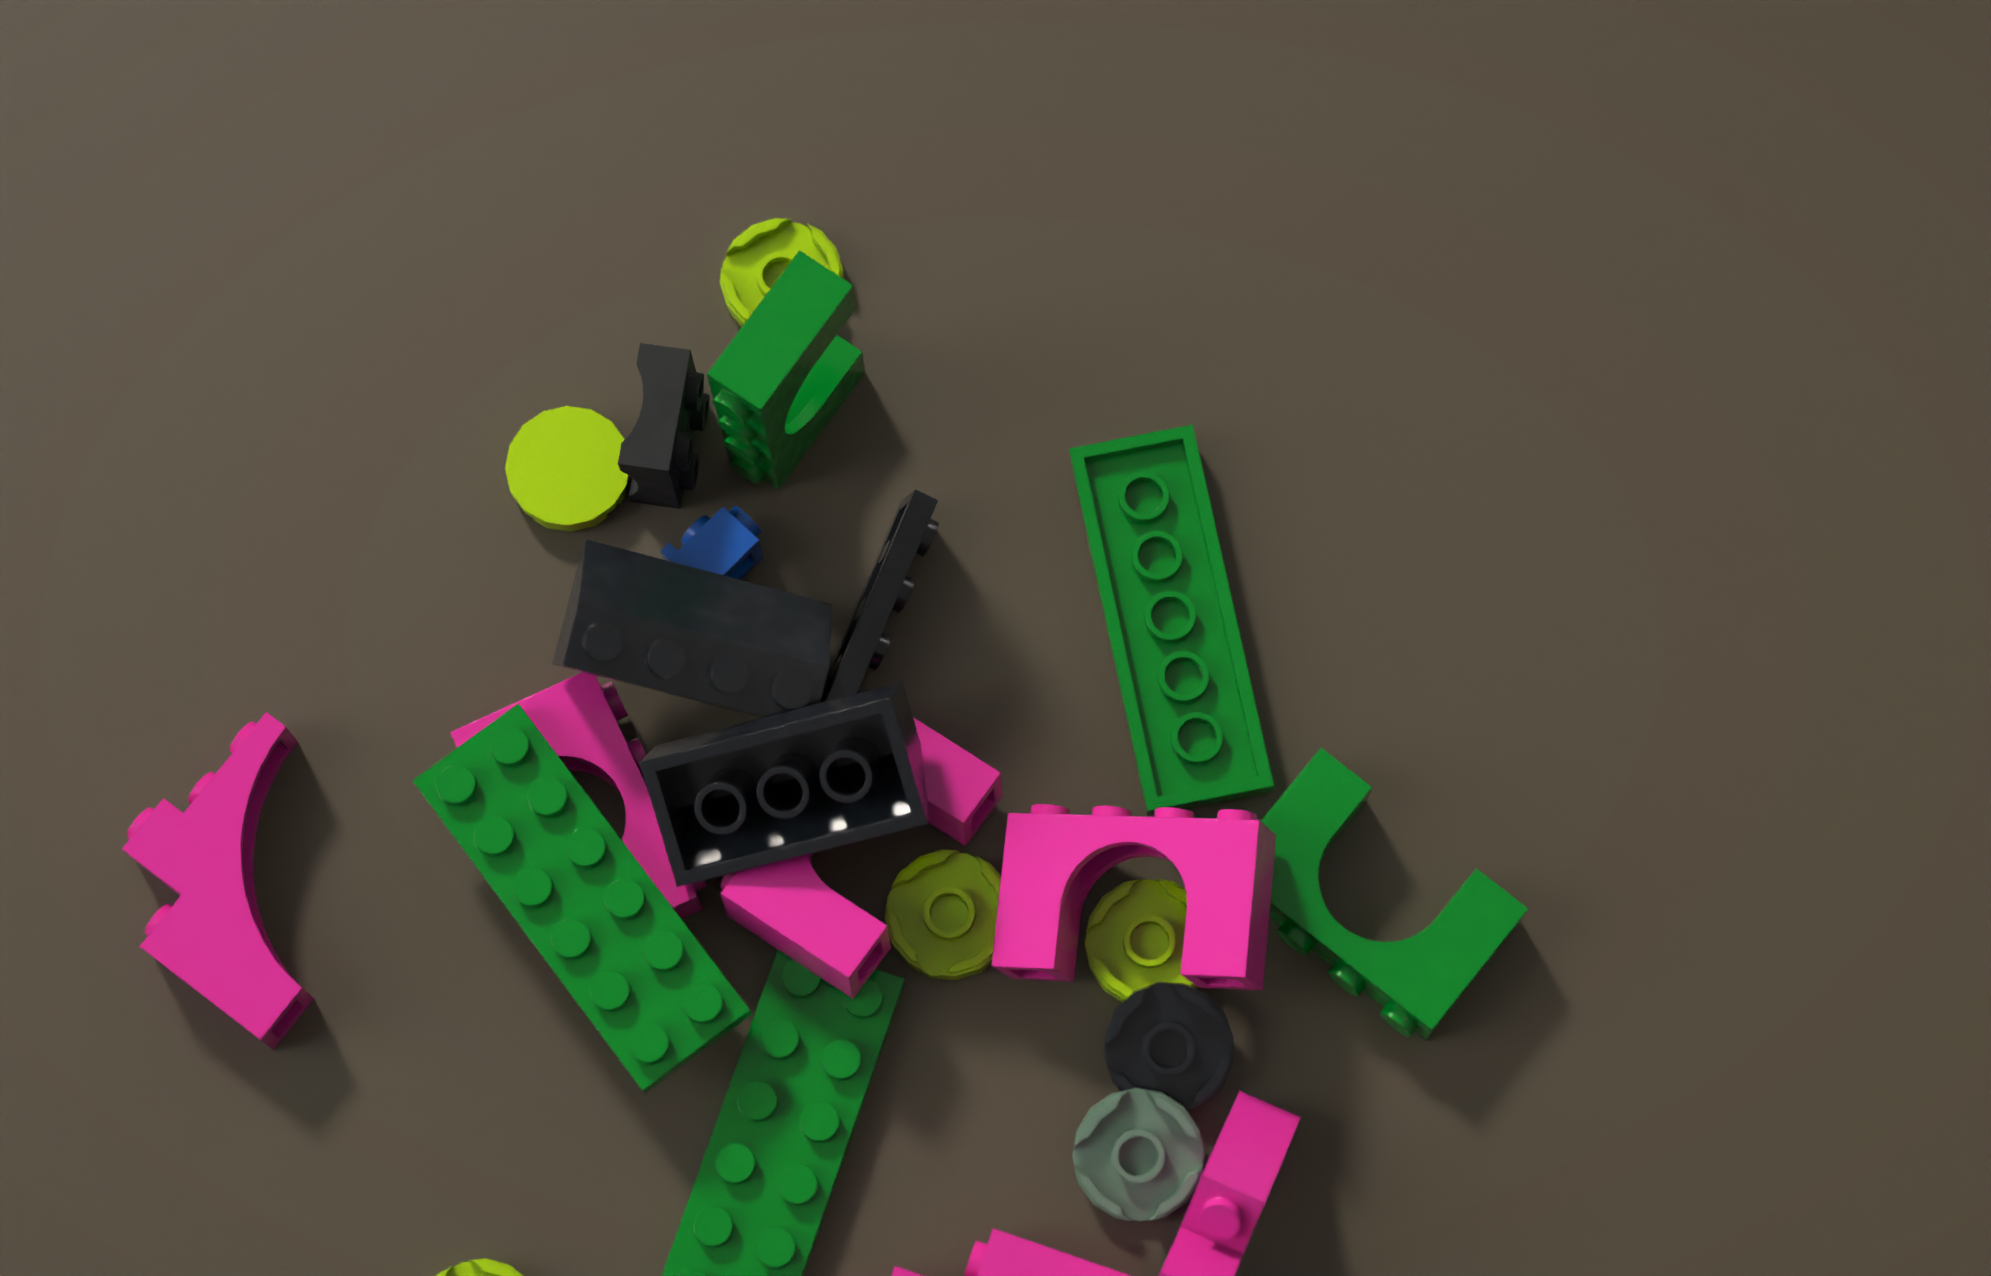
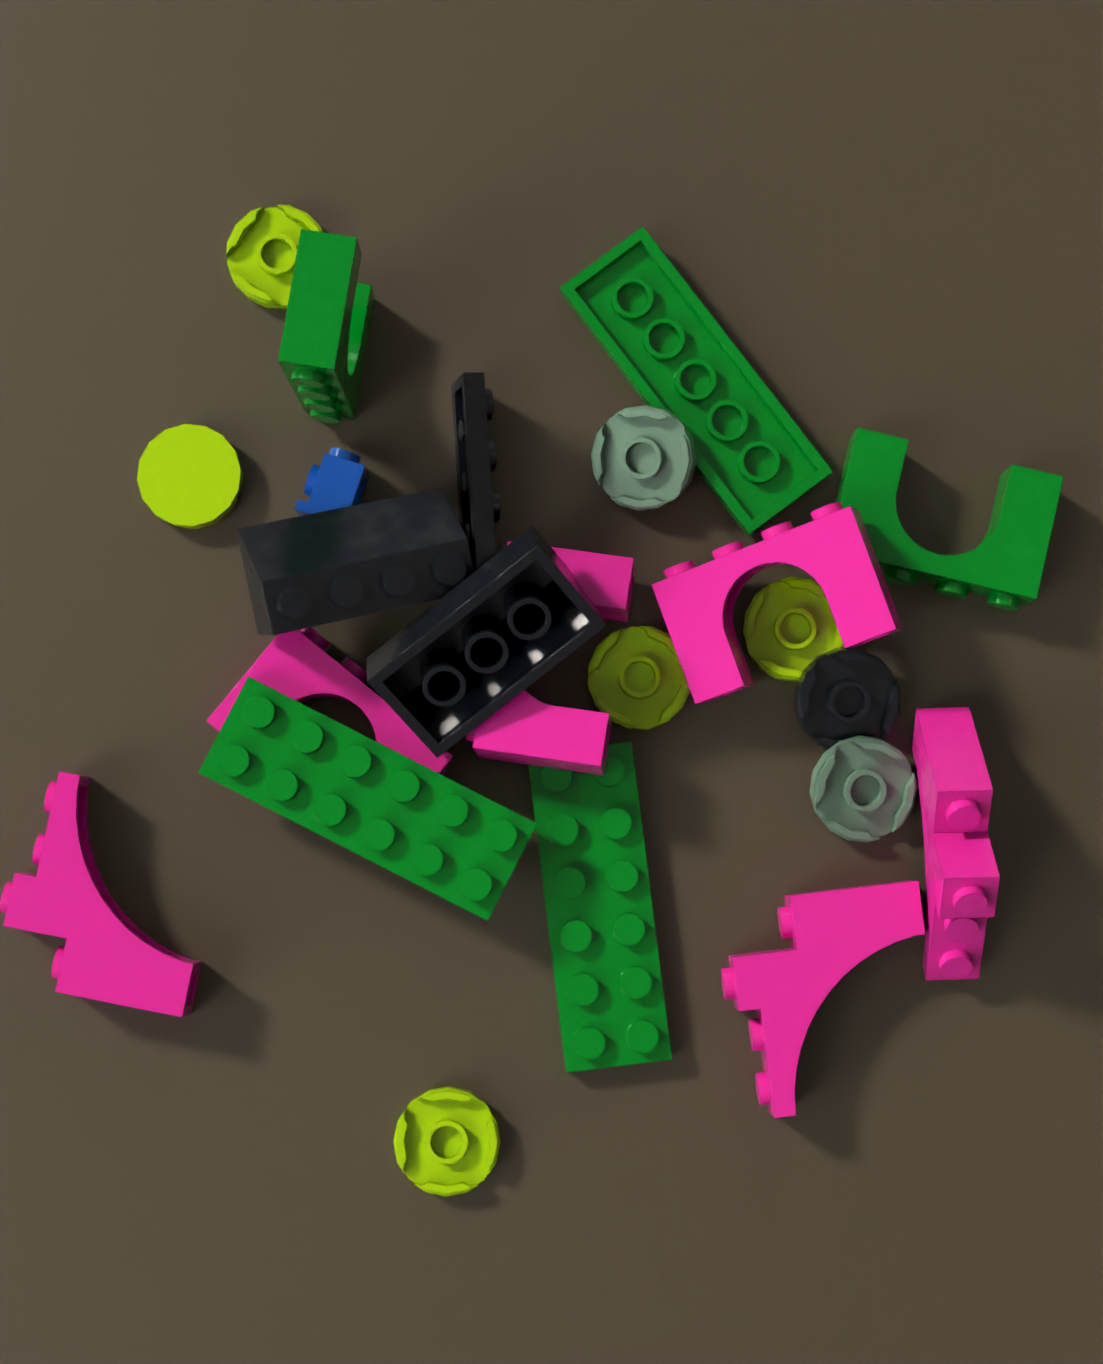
camera: 30 degrees left, 10 degrees up
black brick [618,343,710,509] -> none
none -> sand green tile [591,405,697,511]

